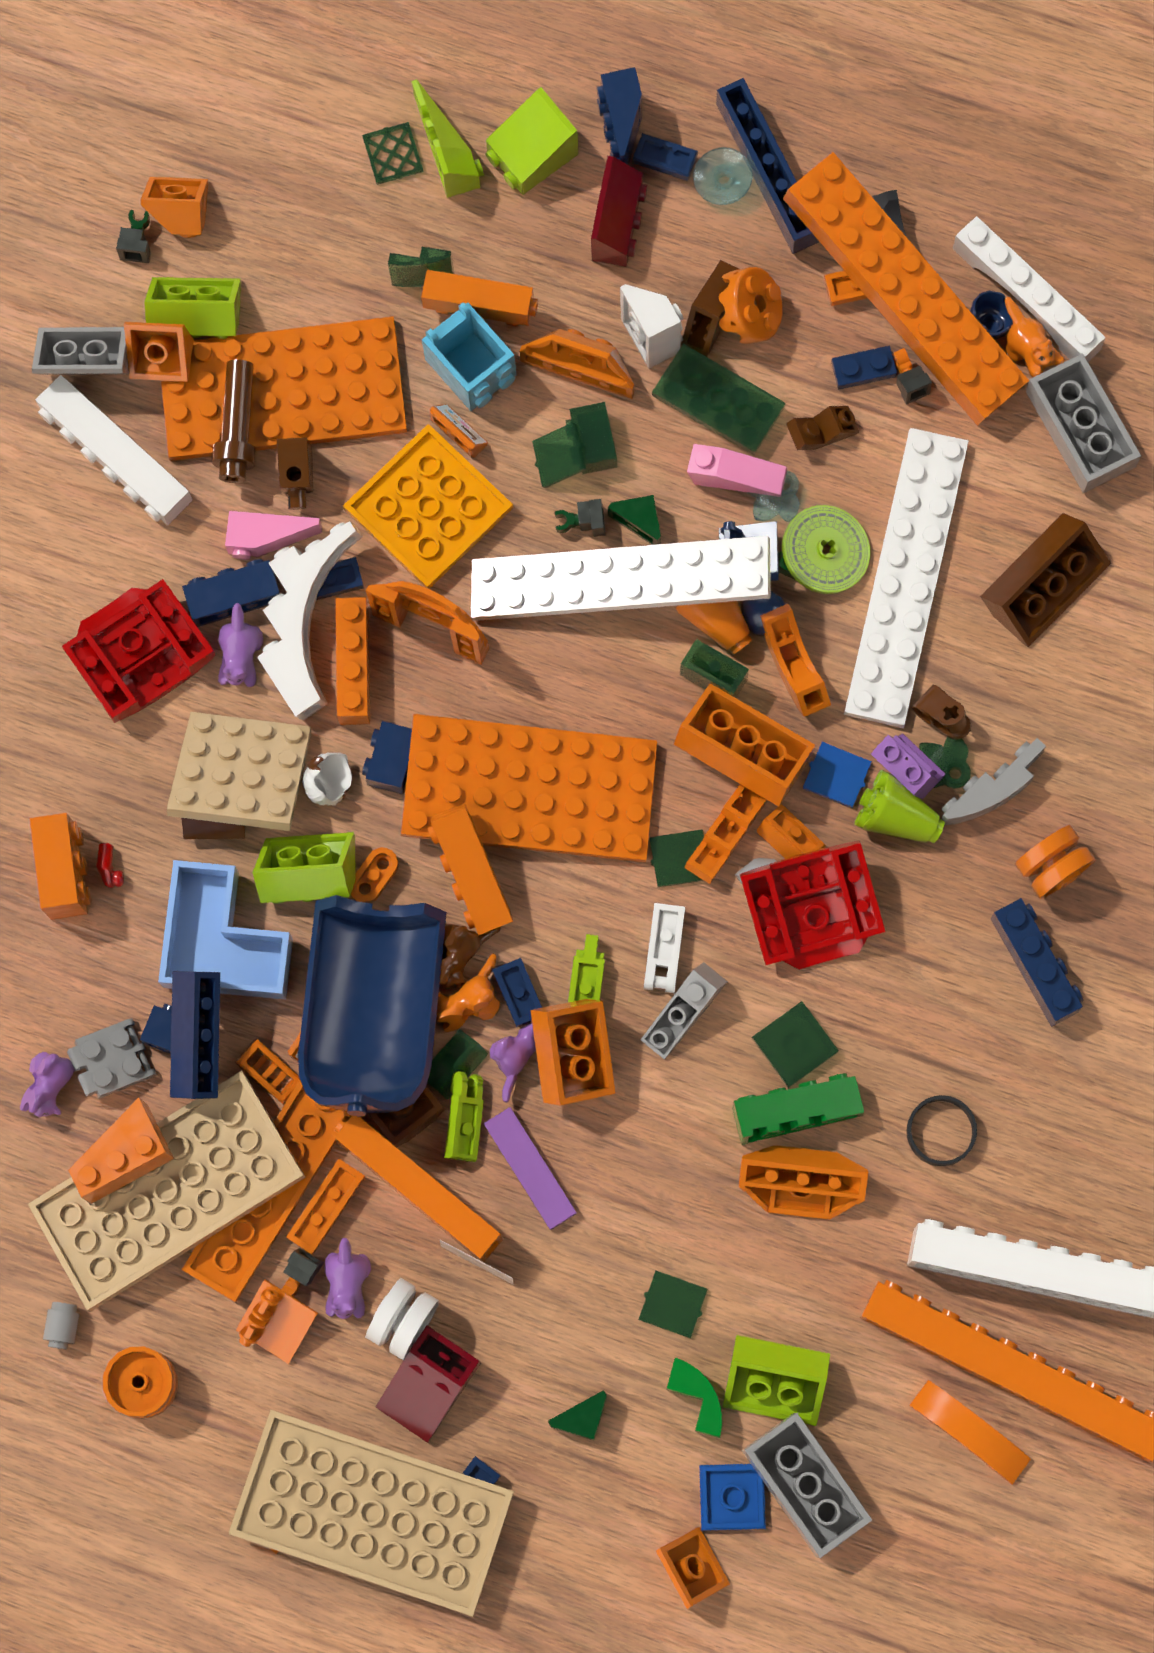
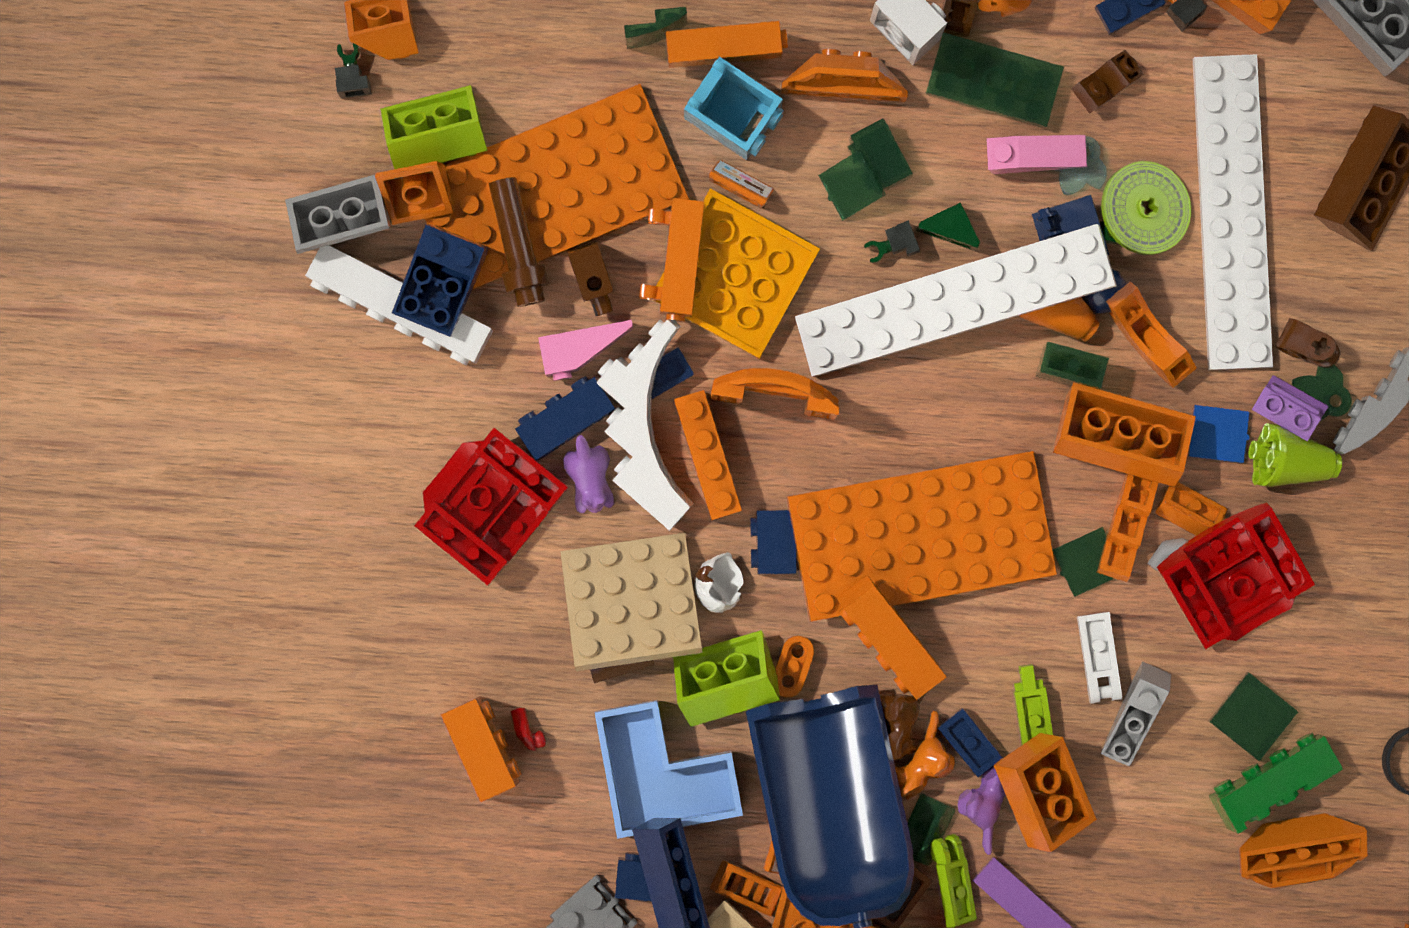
camera: 20 degrees left, 10 degrees up
none -> dark blue slope [392,224,489,337]
none -> orange brick [639,198,704,322]

